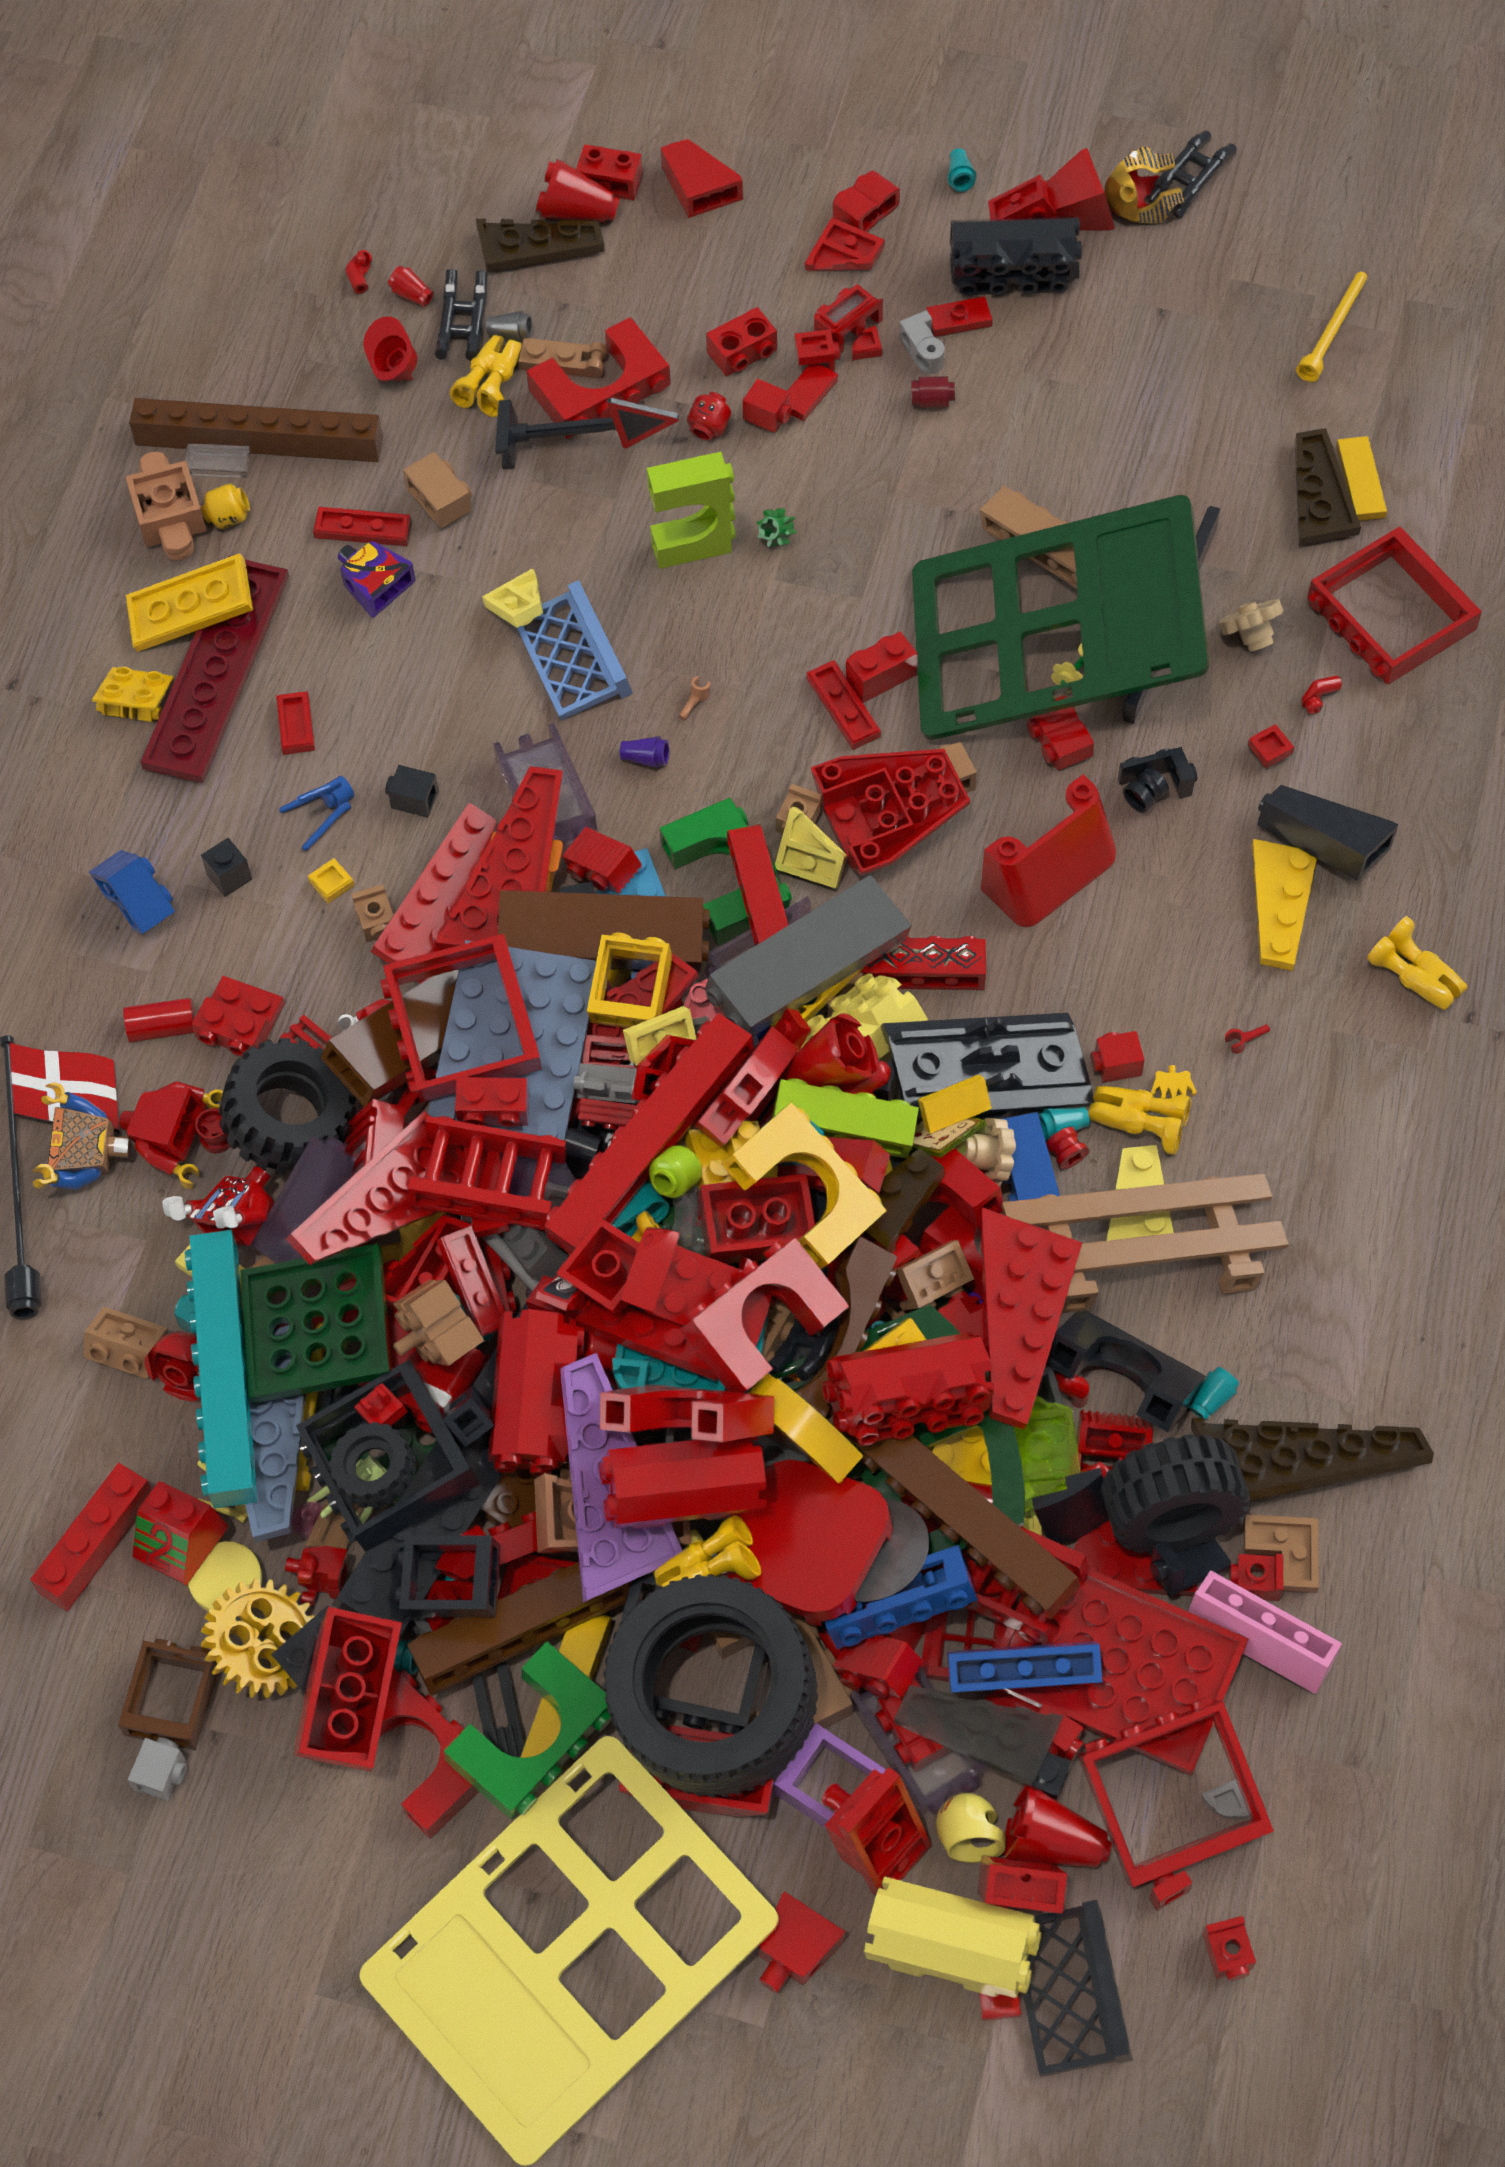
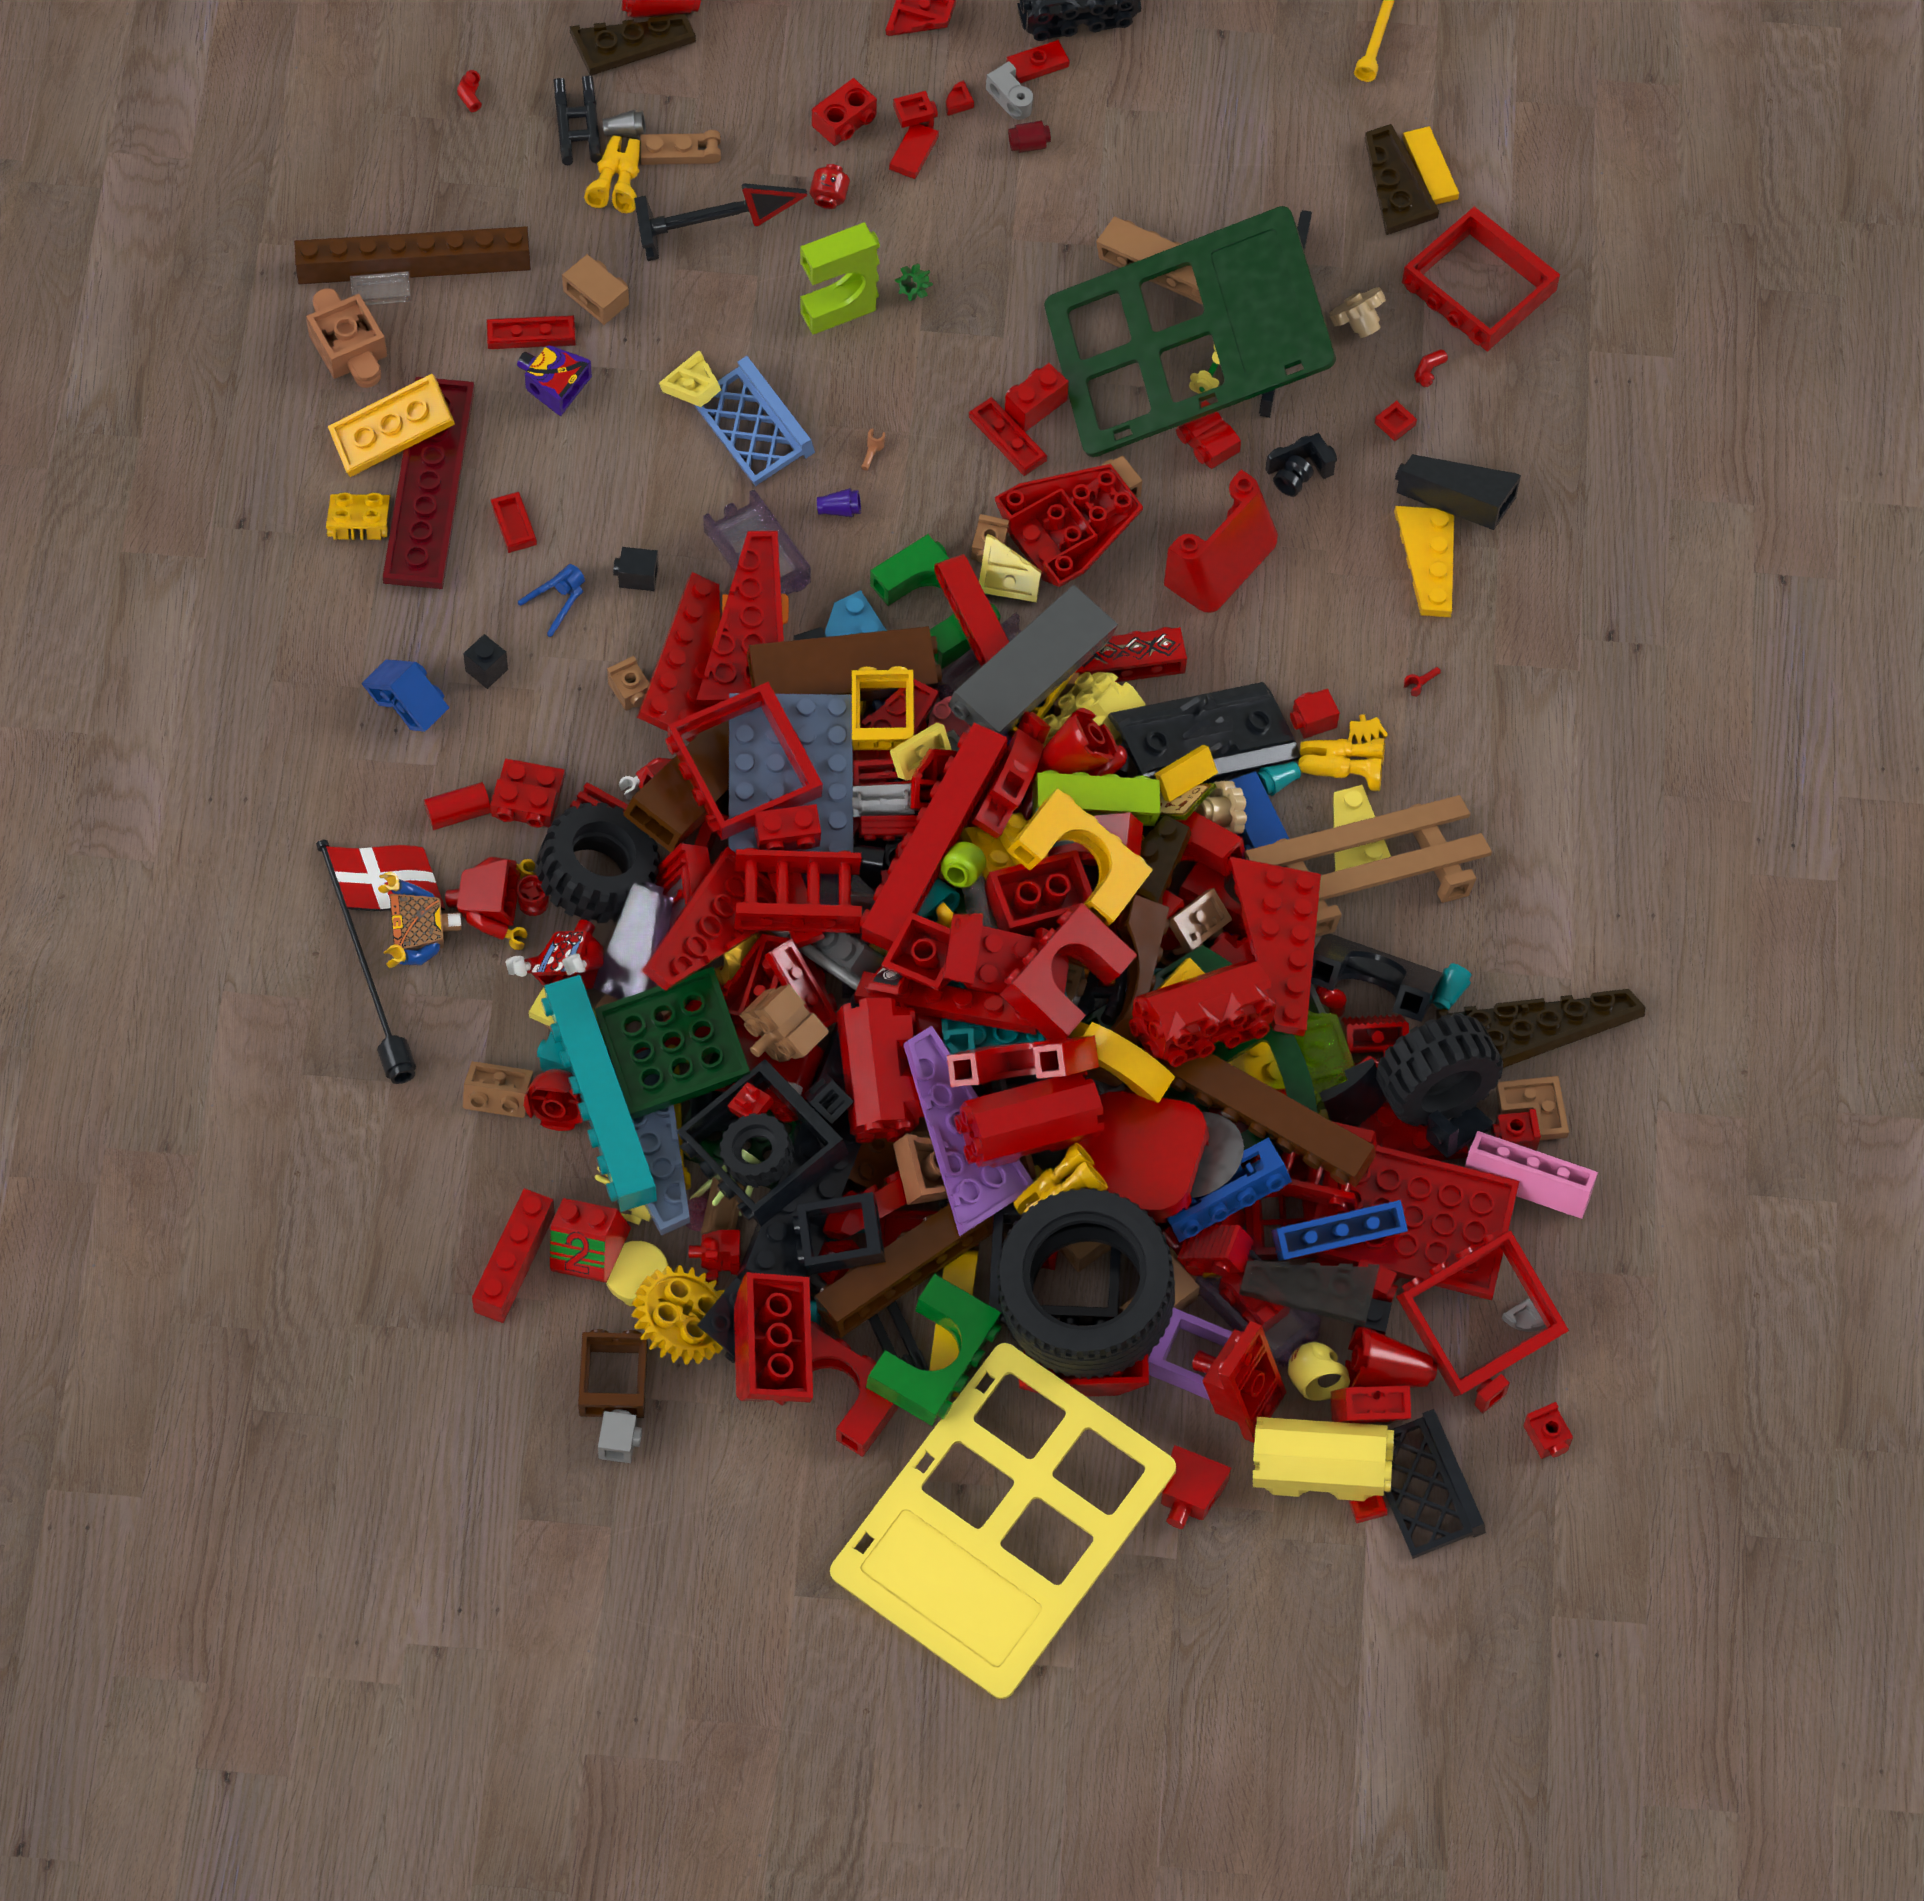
camera: 15 degrees left, 0 degrees up
yellow head [201,484,250,529] -> none
yellow tile [307,858,355,904] -> none
red piece [363,316,418,381] -> none
red cone [388,265,434,307] -> none
red arch [526,317,671,439] -> none
red brick [561,826,642,893] -> none
red brick [742,378,792,433] -> none
red window [814,284,883,354] -> none
red wheel [1046,1127,1089,1169] -> none
yellow piece [1367,916,1467,1011] -> none

